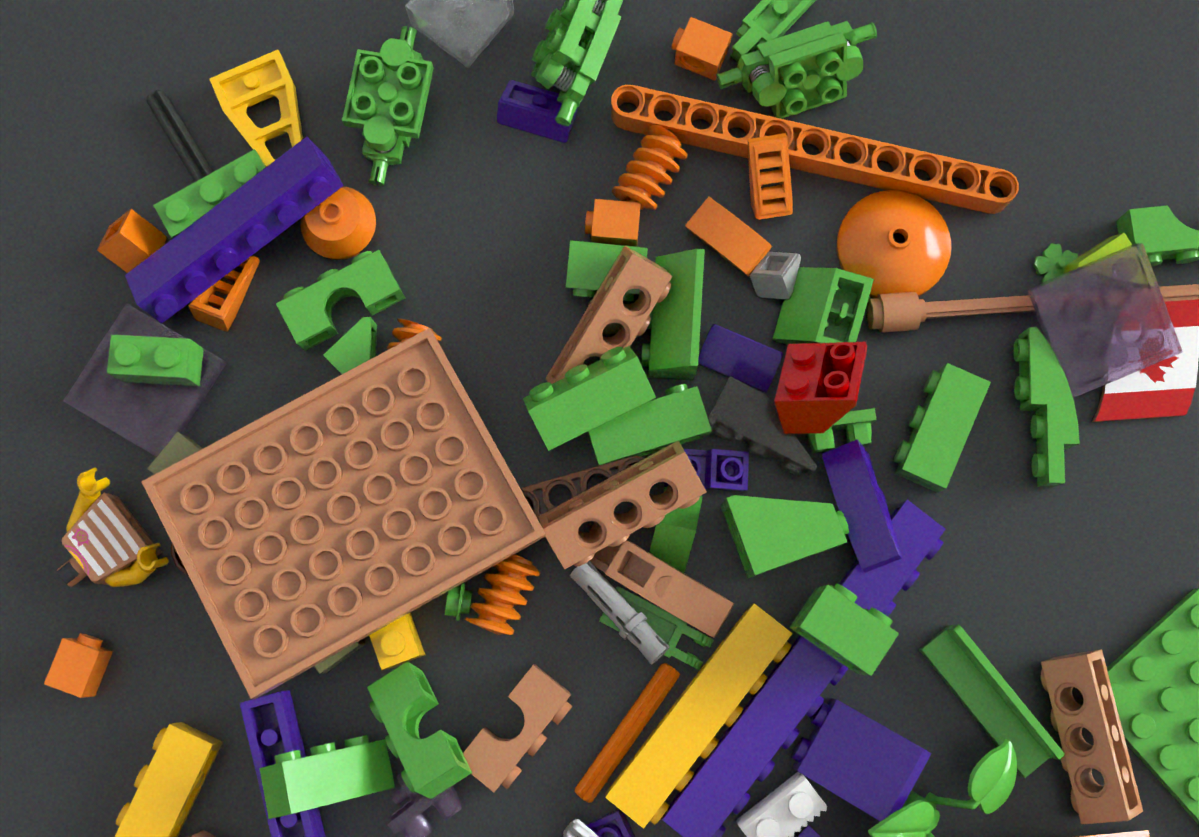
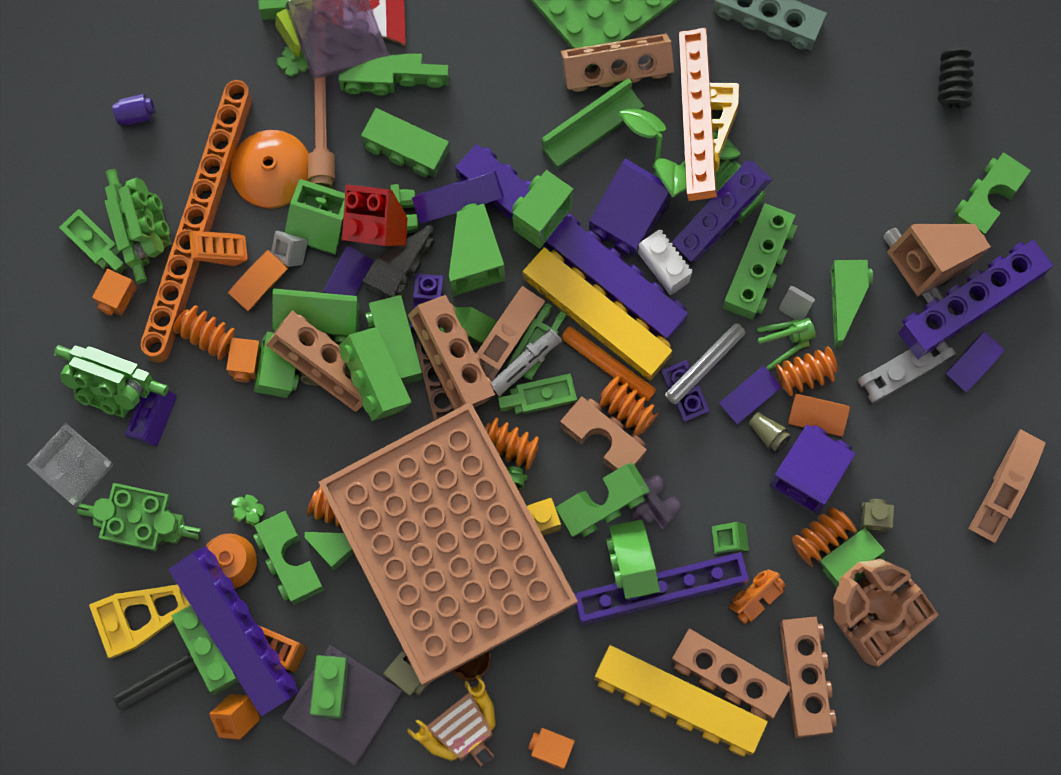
camera: 90 degrees left, 5 degrees down
none -> dark purple brick [113,94,155,126]
none -> bright green plant [231,494,265,526]
none -> bright green hinge [498,374,577,414]
none -> orange piece [599,375,660,436]

